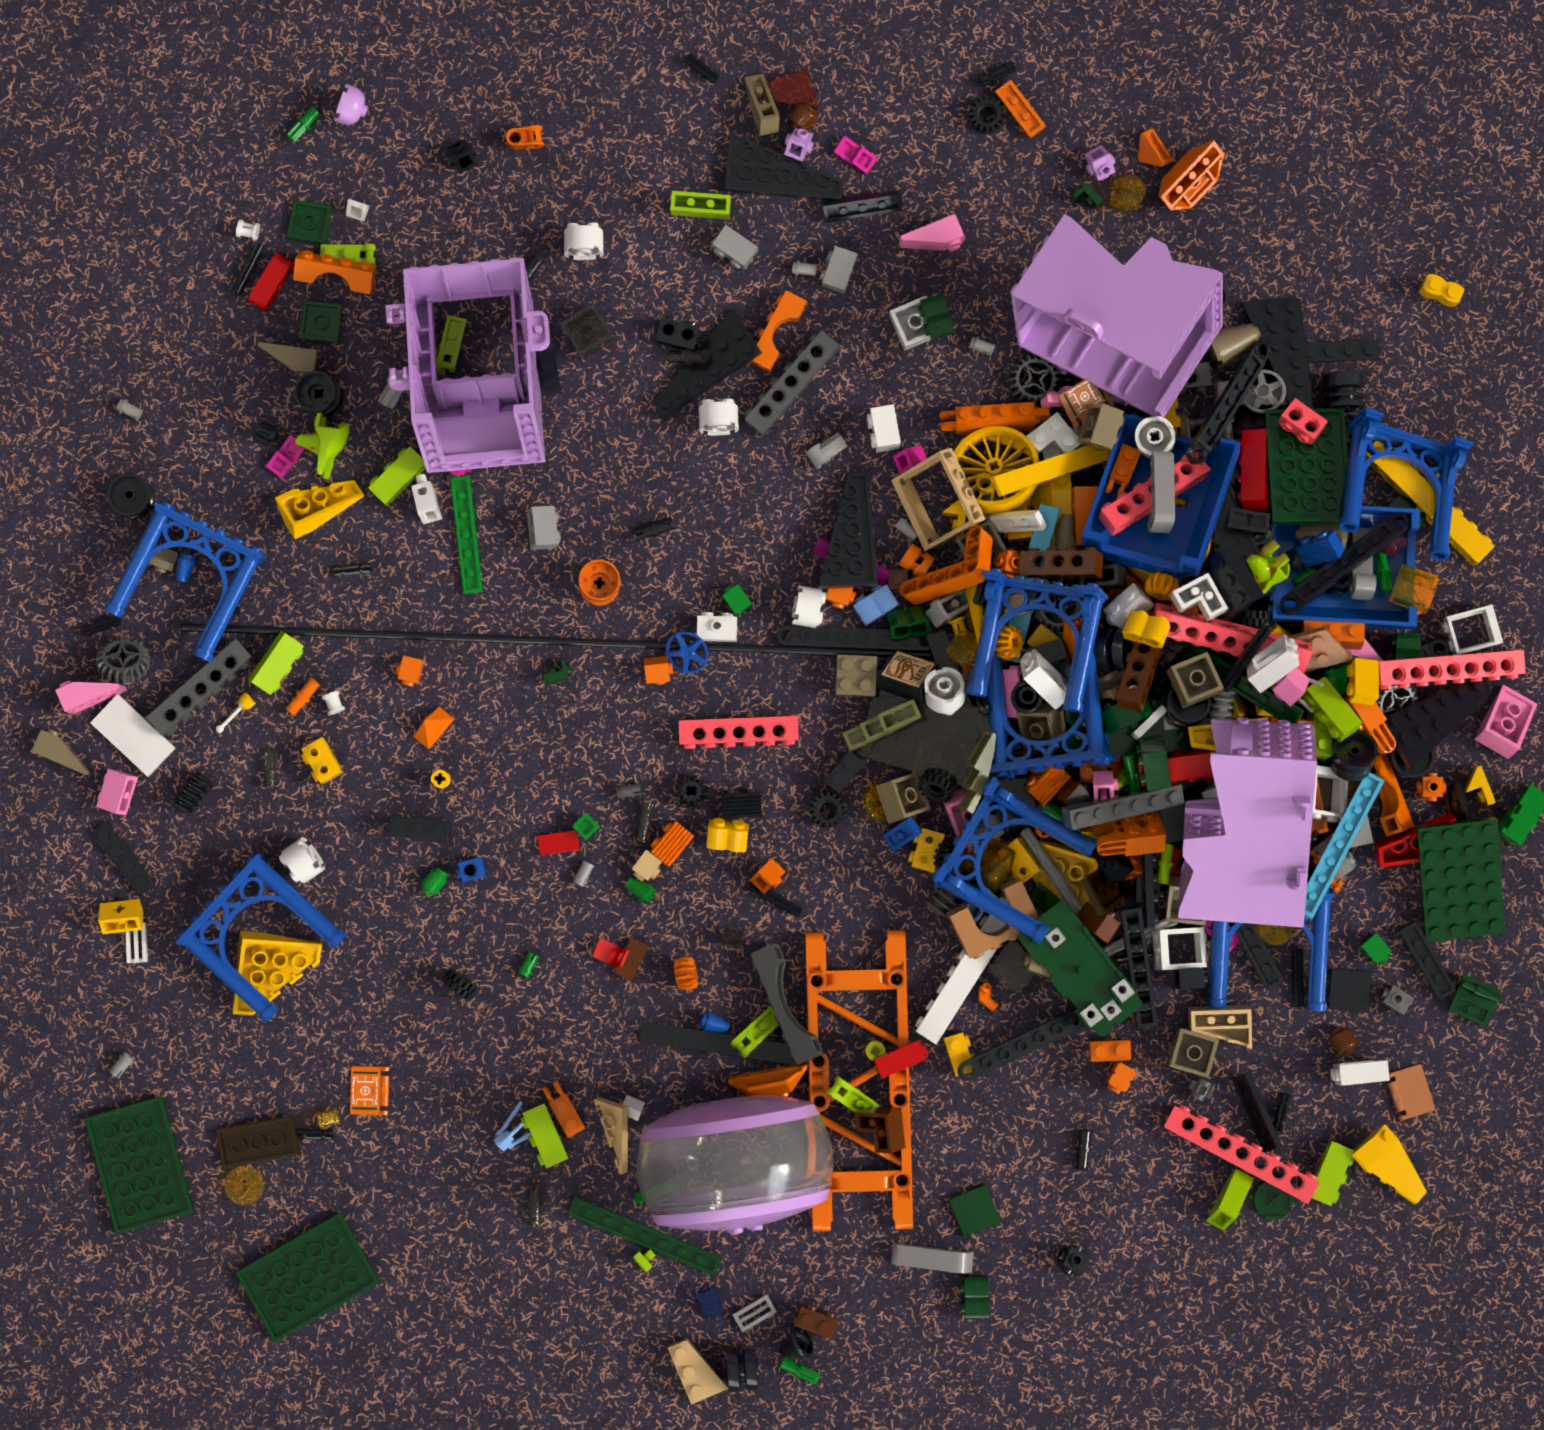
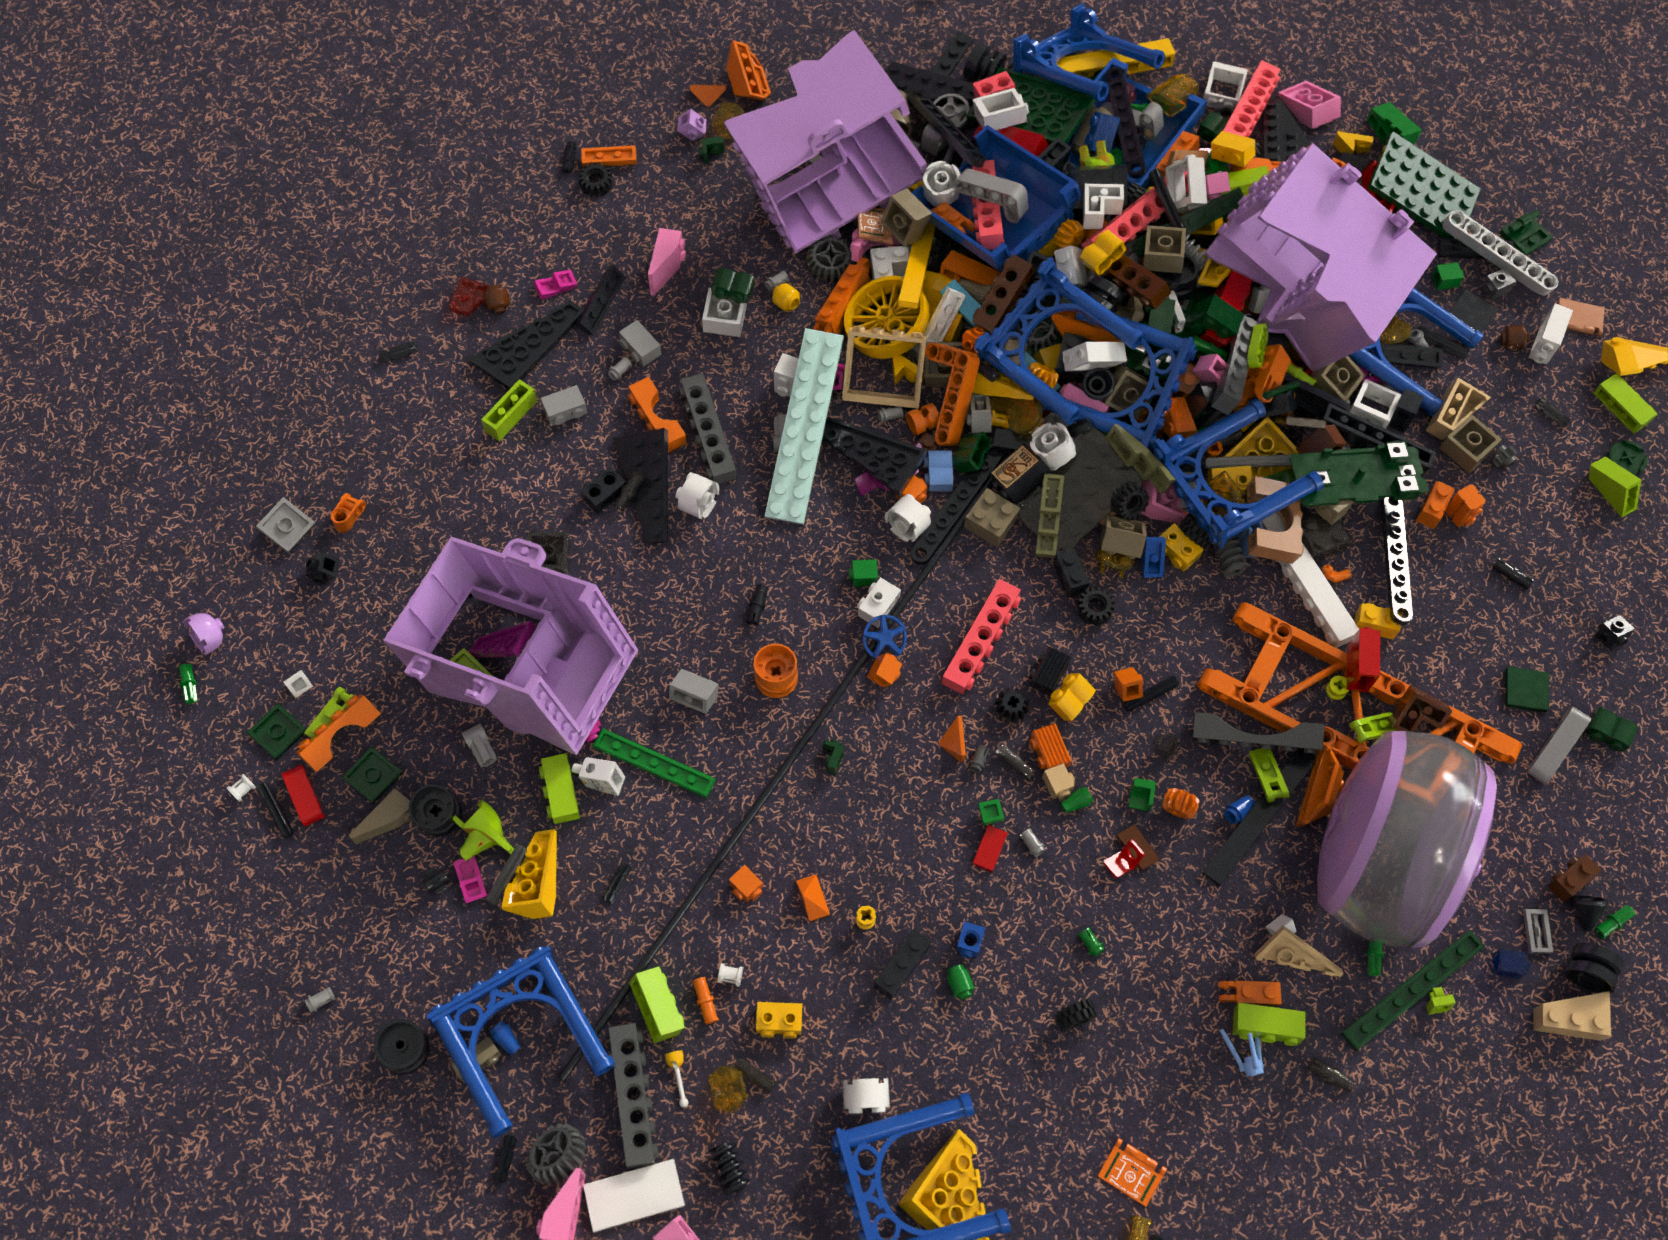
camera: 65 degrees left, 20 degrees down
white brick [564,223,603,260] -> none
dark tan slope [745,74,780,136] -> none
lavender brick [784,127,814,161] -> none
coral brick [1164,1104,1319,1204] -> none
black plate [1232,1072,1282,1152] -> none
none -> light grey hinge [256,497,315,553]
none -> magenta wing [469,621,536,658]
none -> dark grey axle [486,844,527,904]
none -> clear yellow plate [708,1065,748,1112]
none -> light aqua plate [765,328,844,525]
none -> yellow head [772,283,800,311]
none -> orange slope [939,716,966,762]
none -> white window [973,88,1029,130]
none -> green panel [1129,778,1156,812]
none -> lime beam [1247,323,1268,369]
none -> dark green bar [1263,380,1300,400]
none -> light grey pin [1408,329,1429,347]
none -> white beam [1443,210,1558,295]

